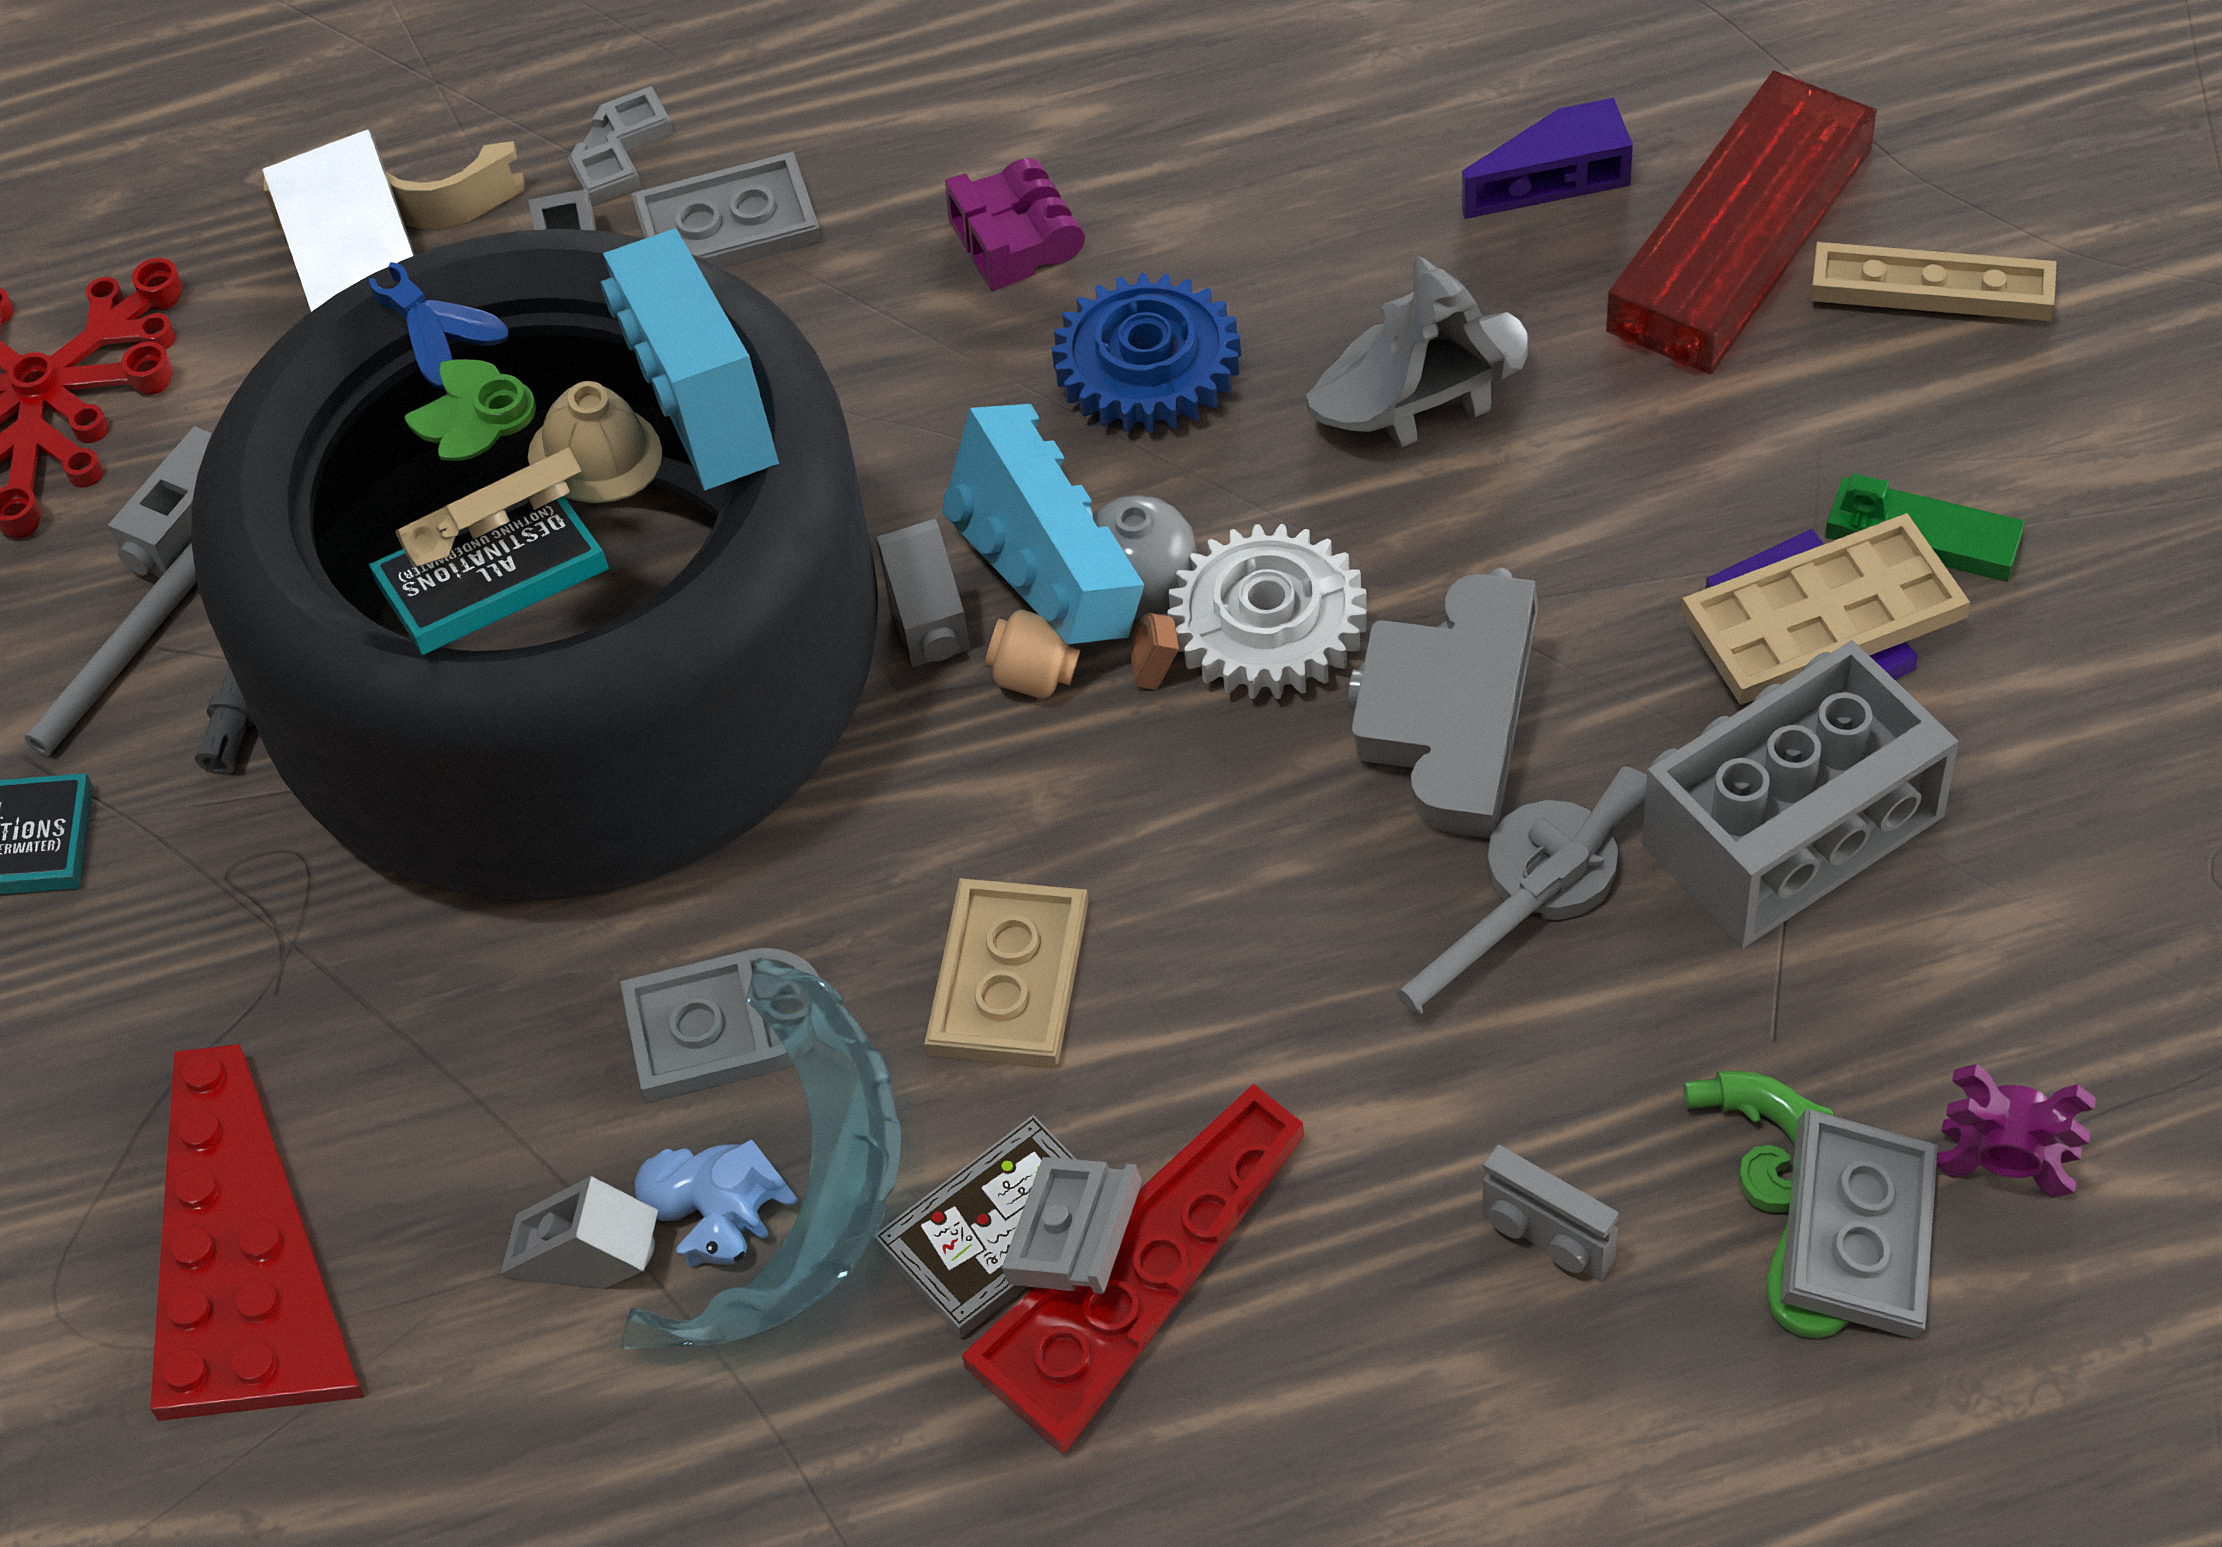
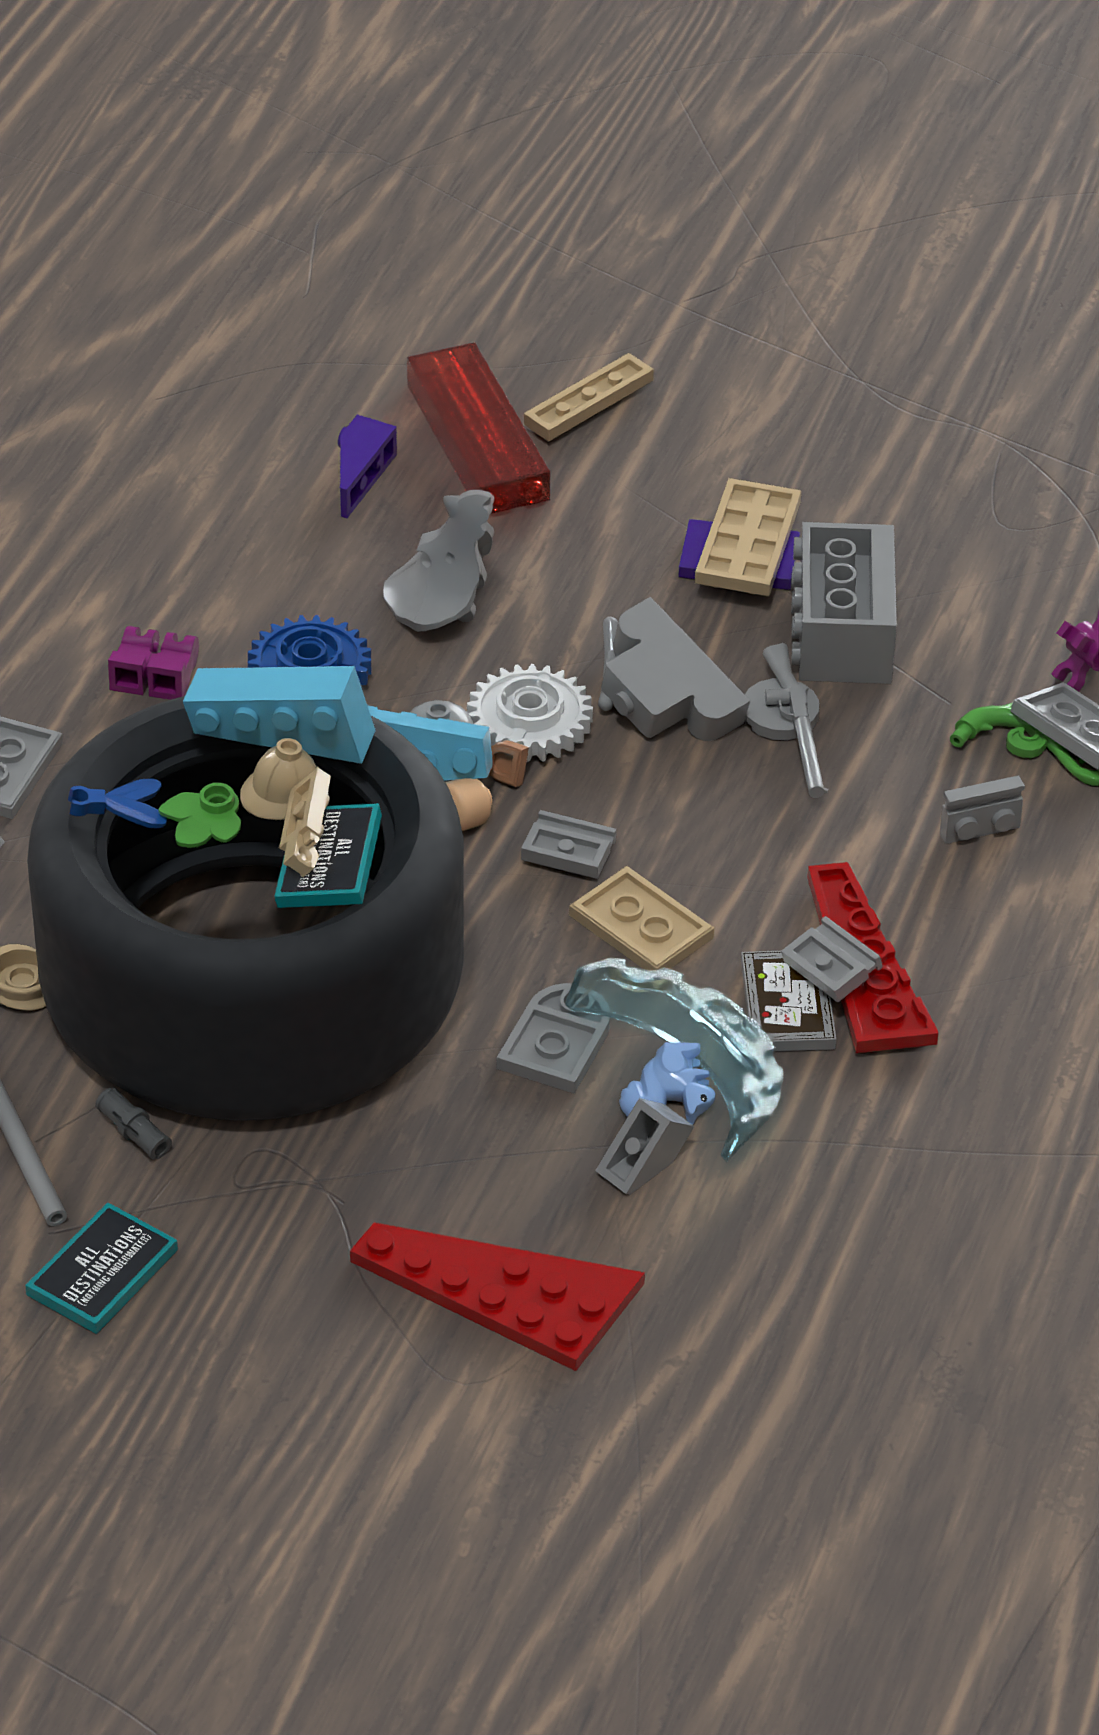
camera: 60 degrees left, 10 degrees down
green hinge [1825,473,2025,582] -> none
none -> light grey plate [521,810,616,879]

